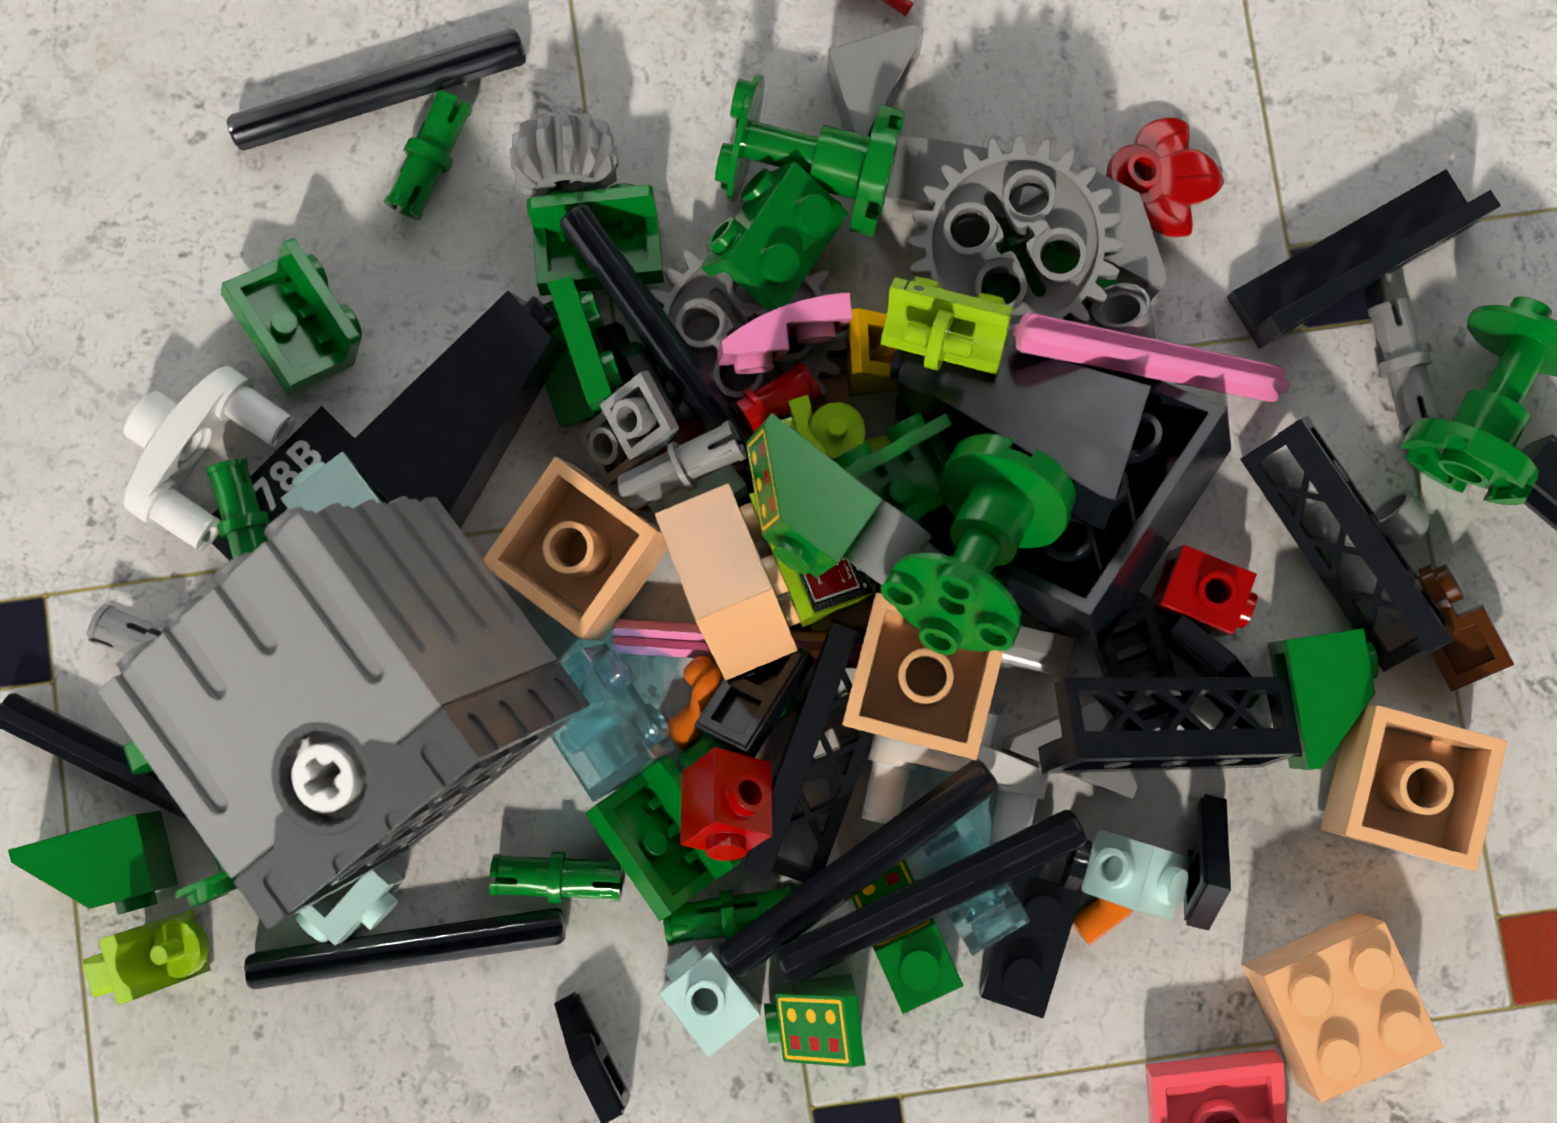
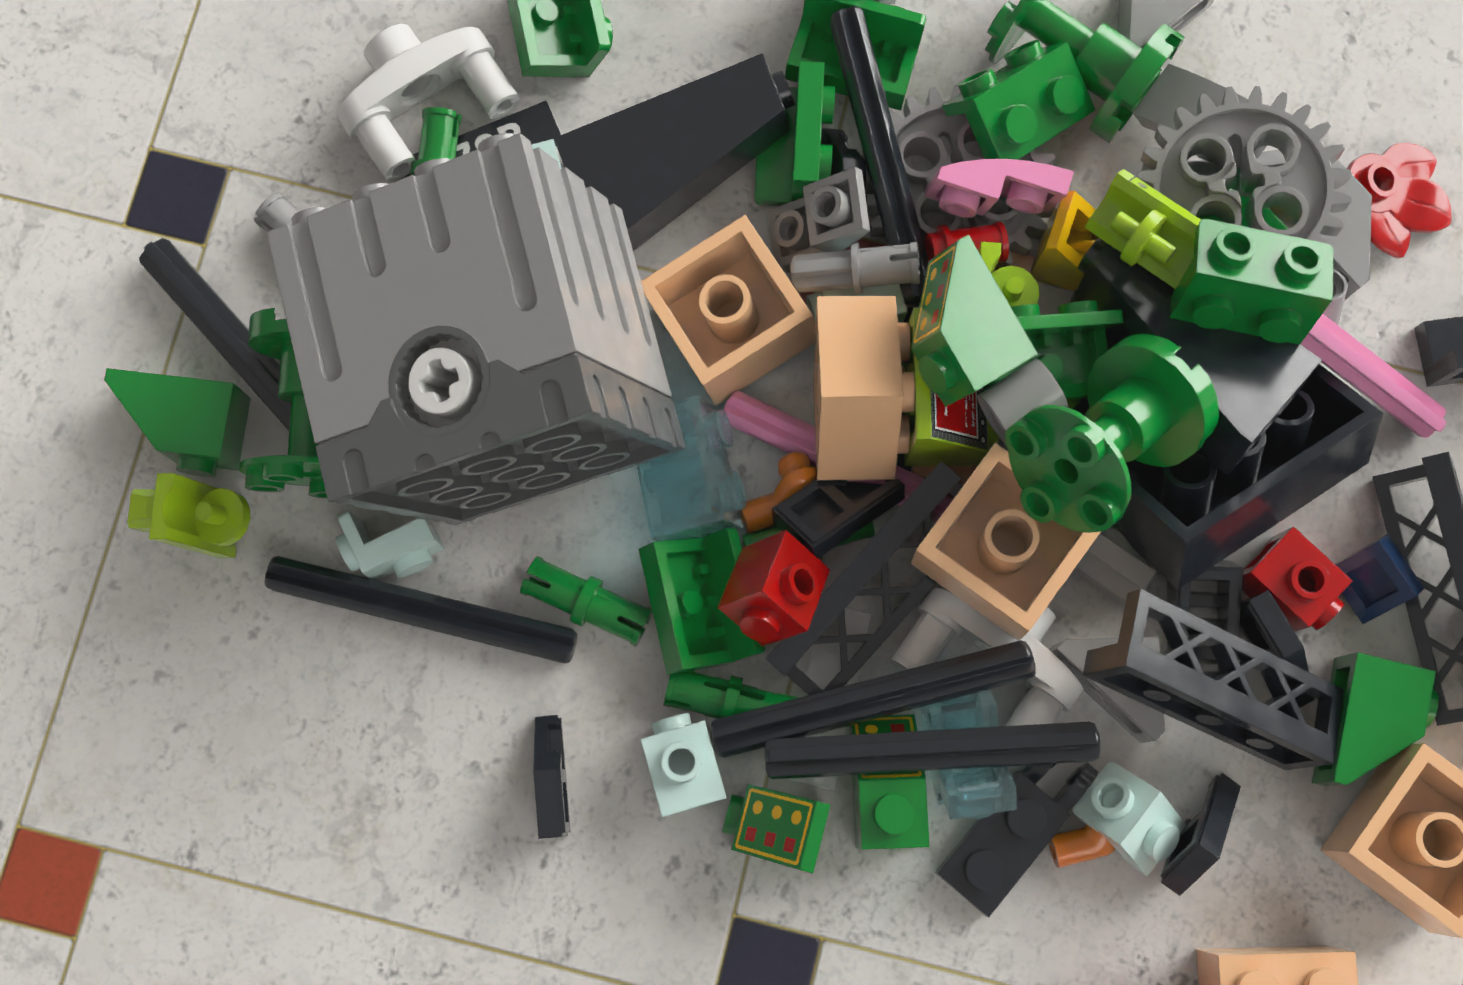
camera: 15 degrees right, 5 degrees down
none -> green bracket [1170,219,1333,345]
none -> dark blue plate [1335,534,1425,624]

